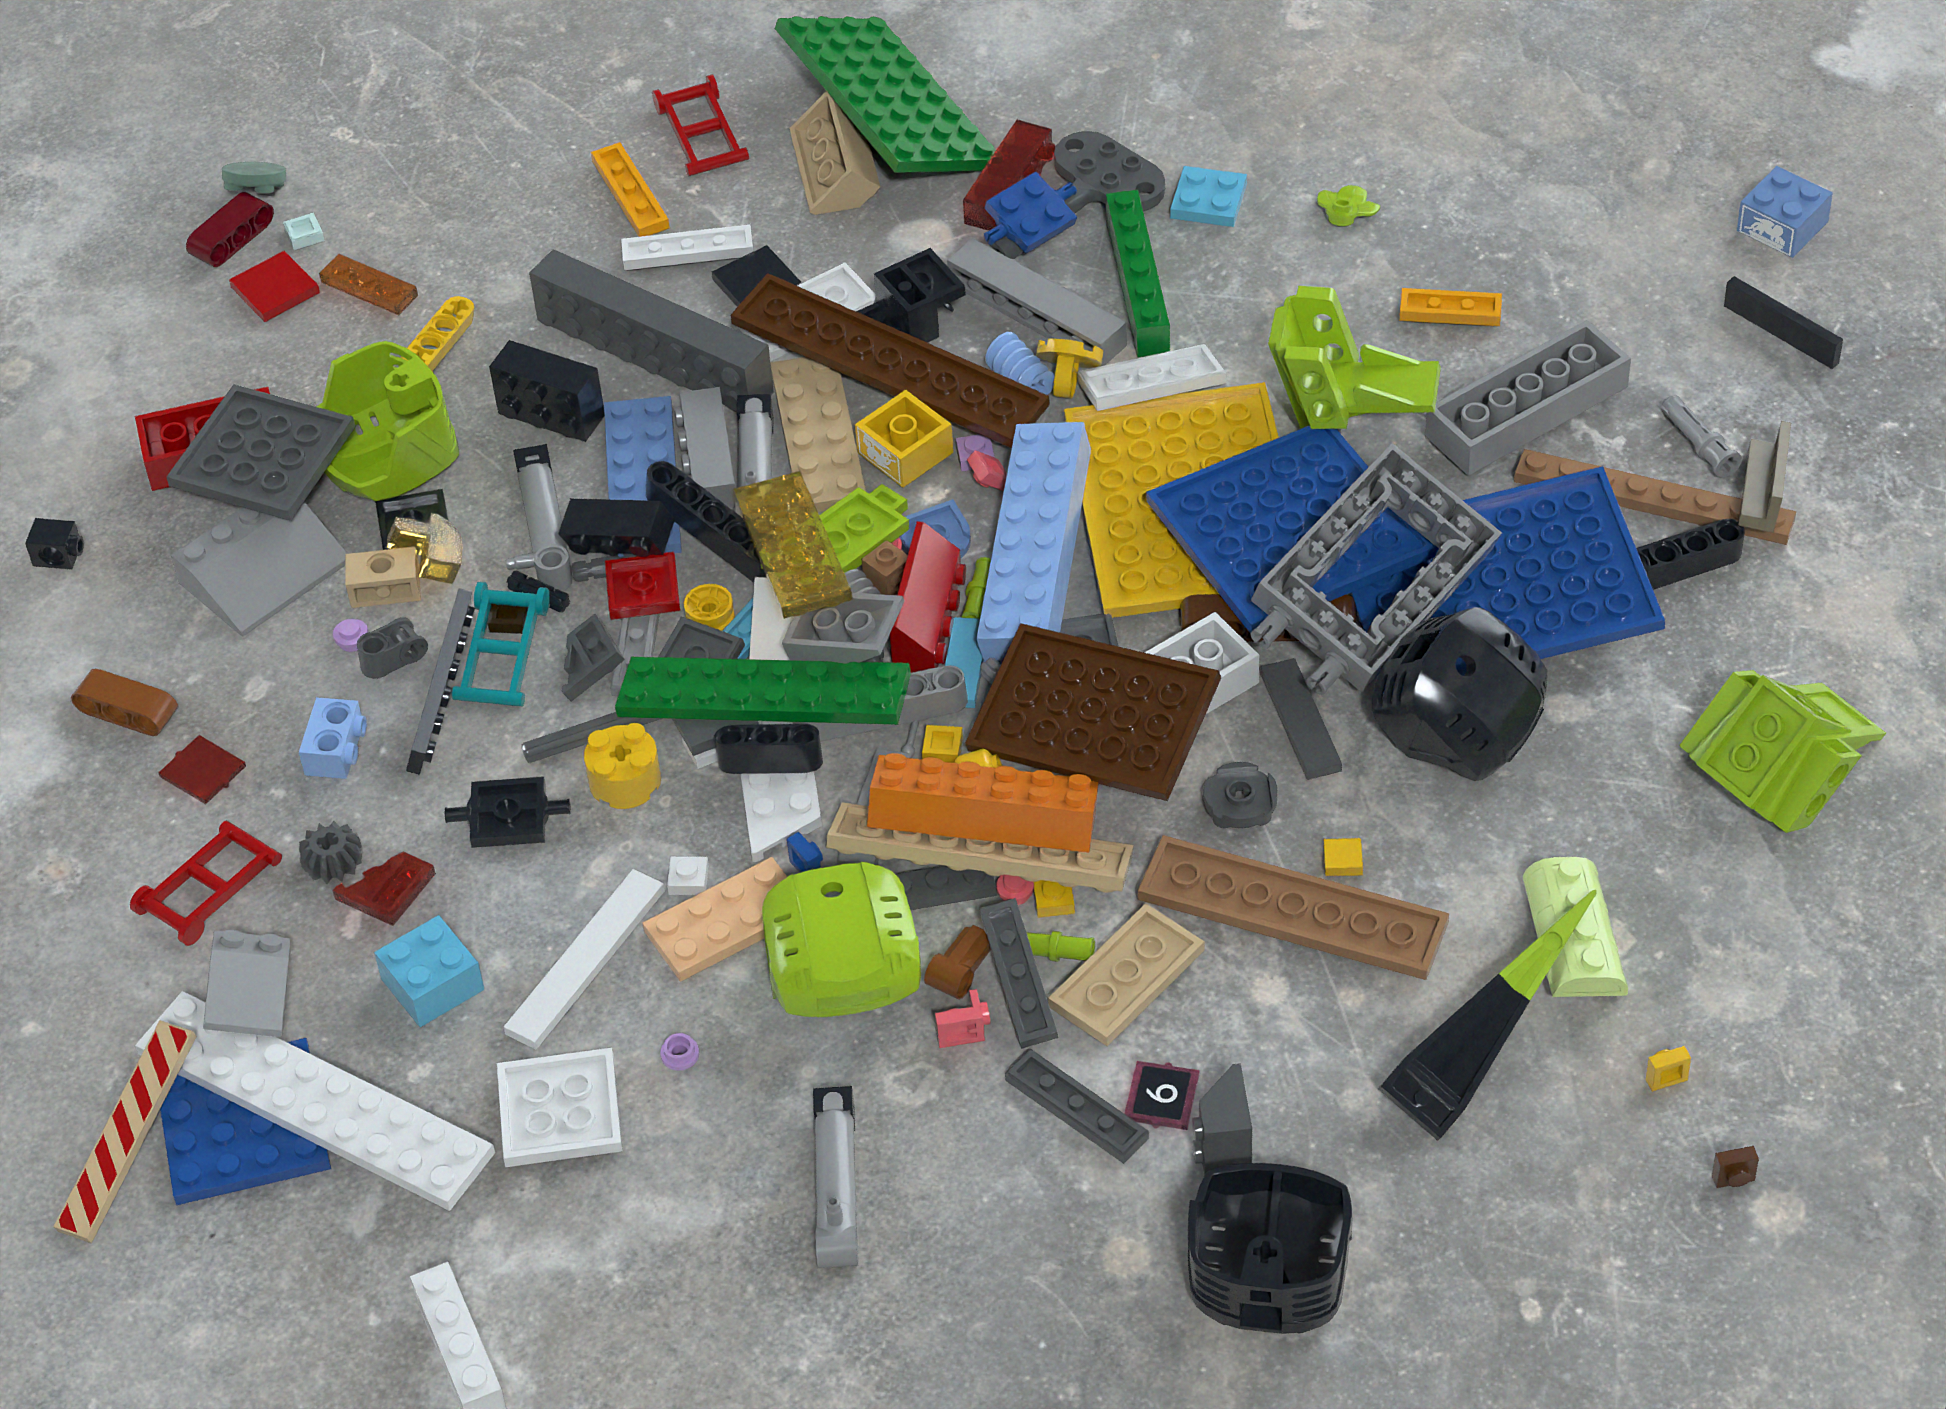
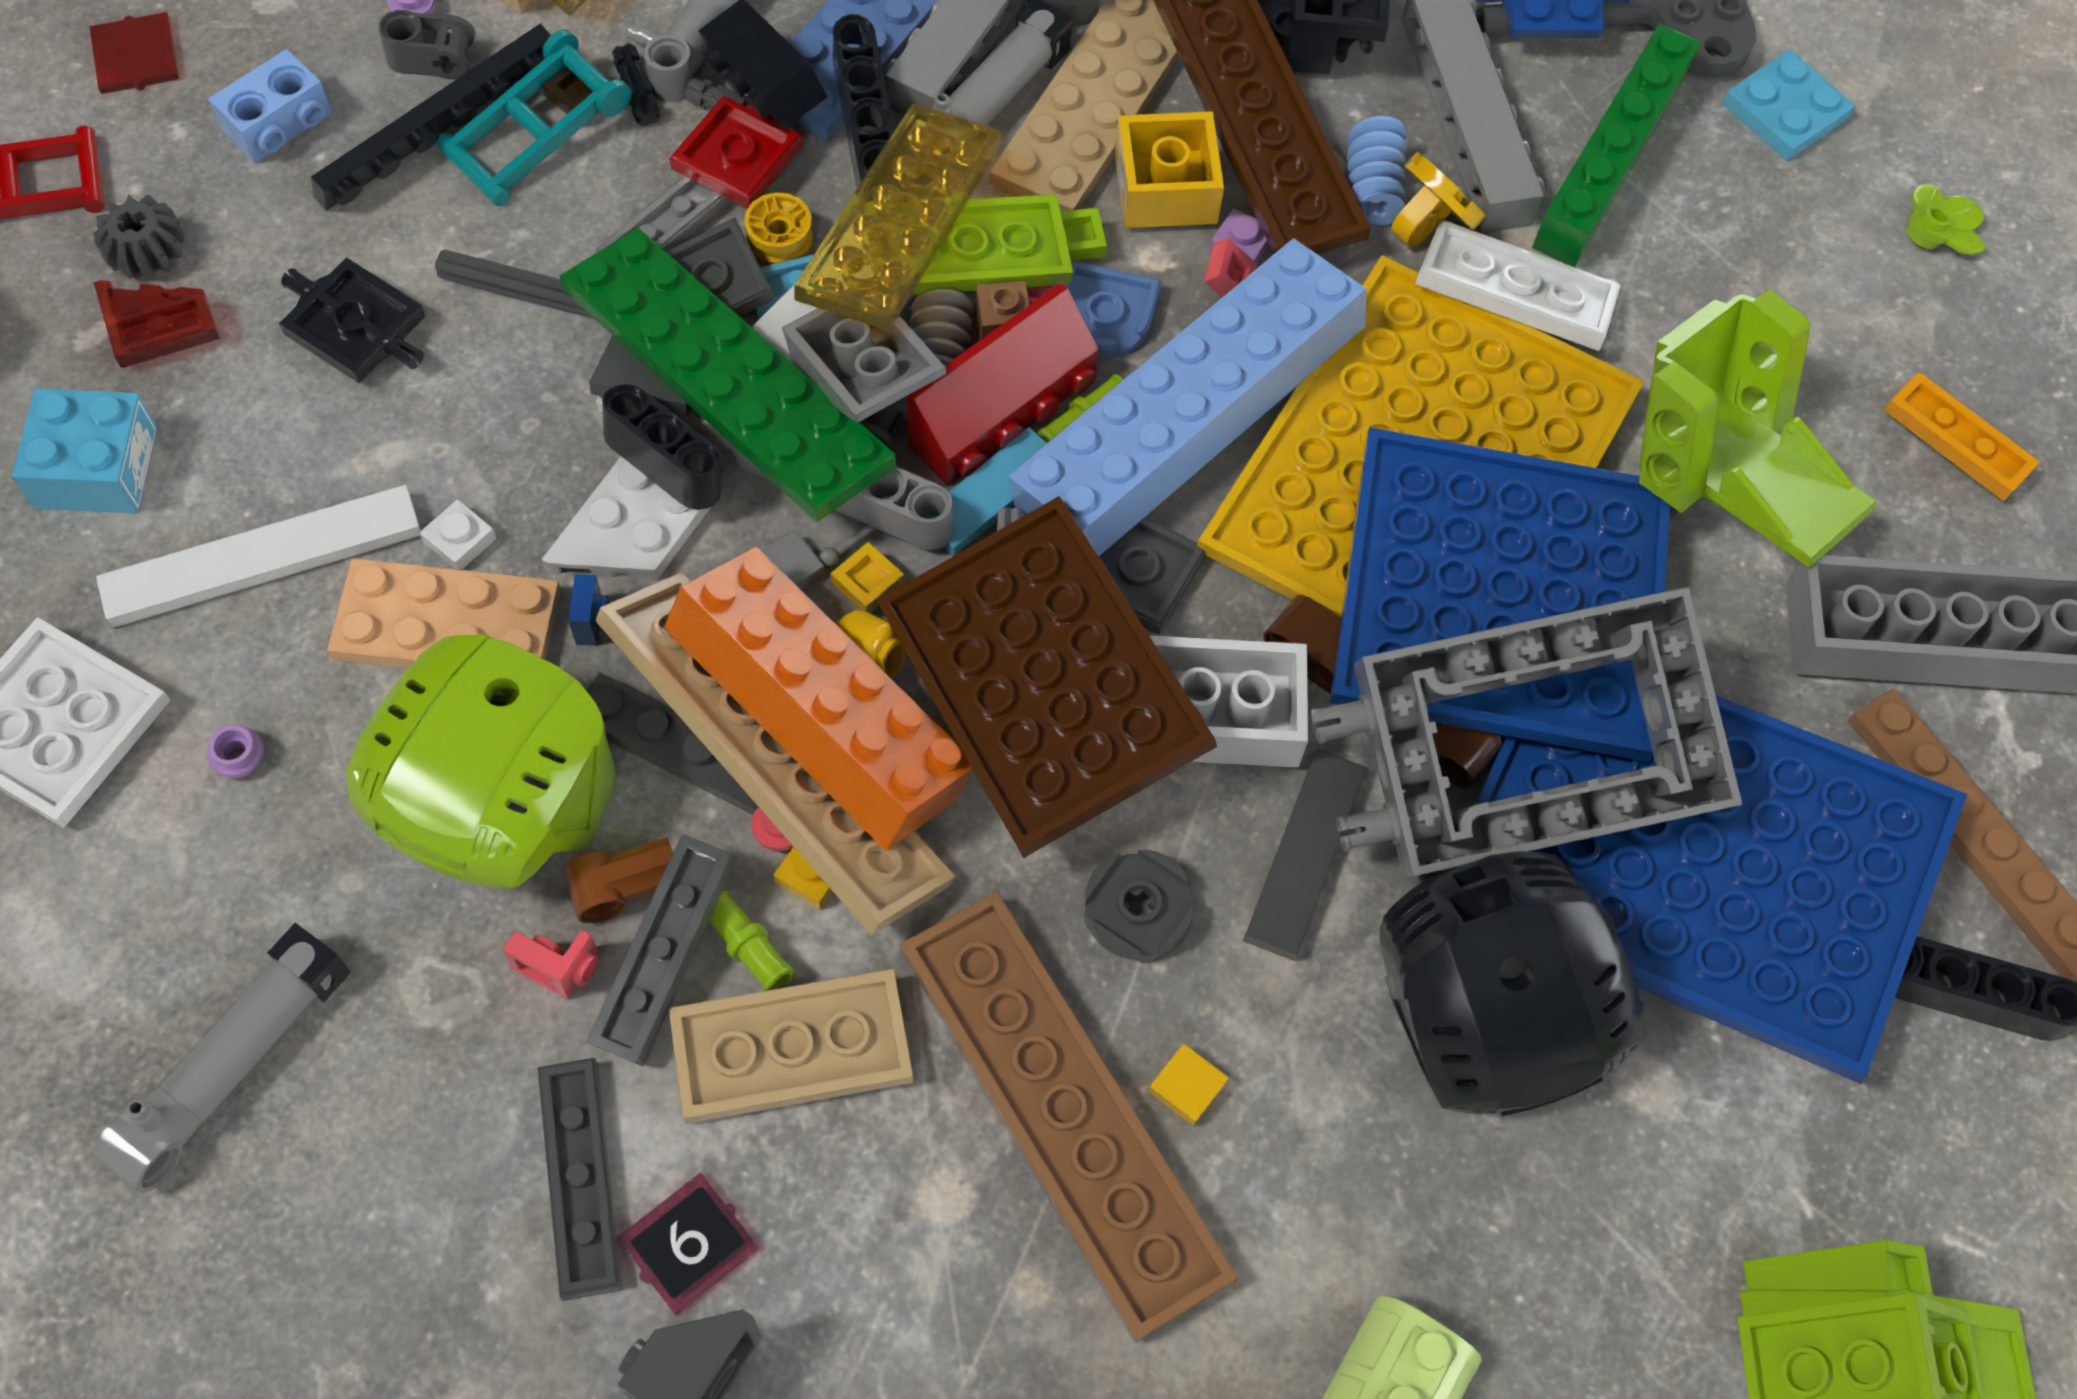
camera: 30 degrees right, 15 degrees up
dark grey wing [562,614,625,702] -> none
yellow brick [584,723,661,809] -> none

